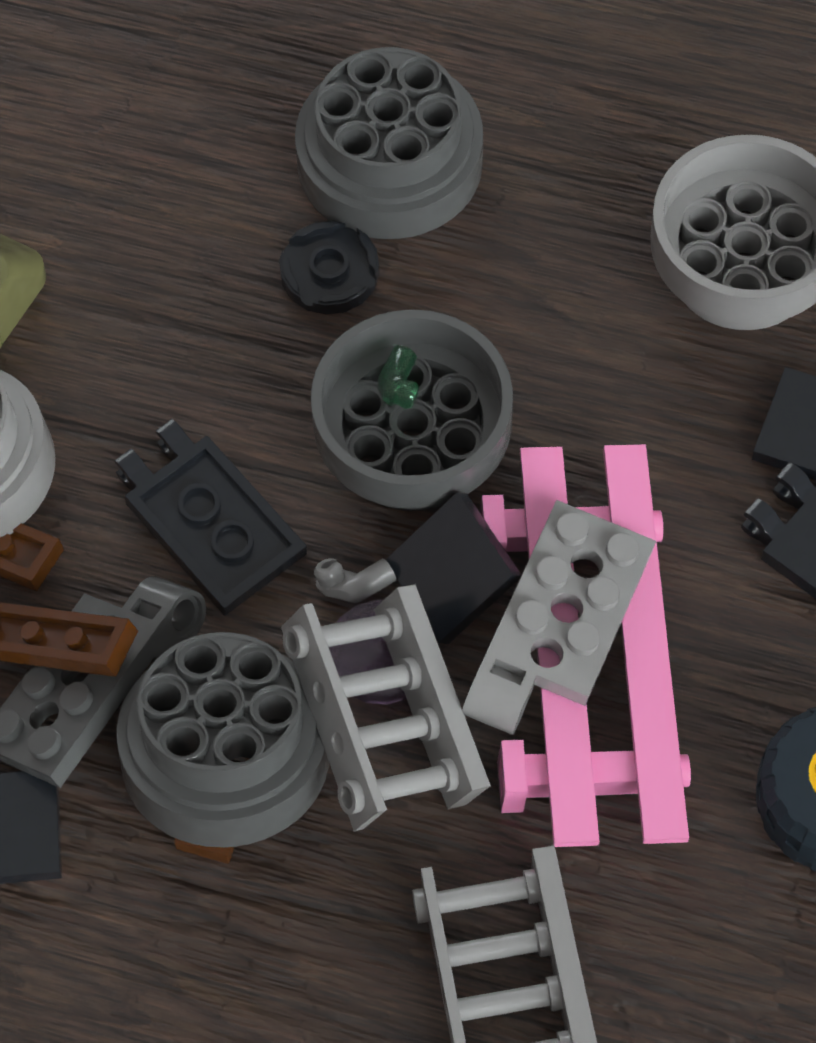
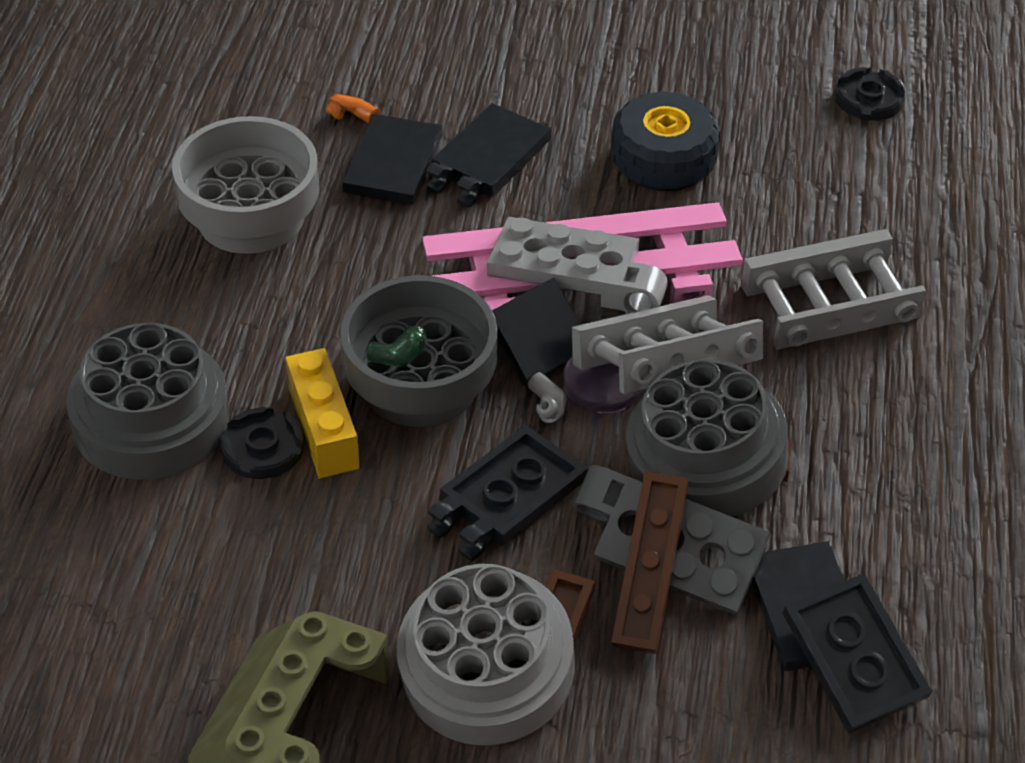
camera: 100 degrees left, 15 degrees down
none -> yellow brick [285,348,360,479]

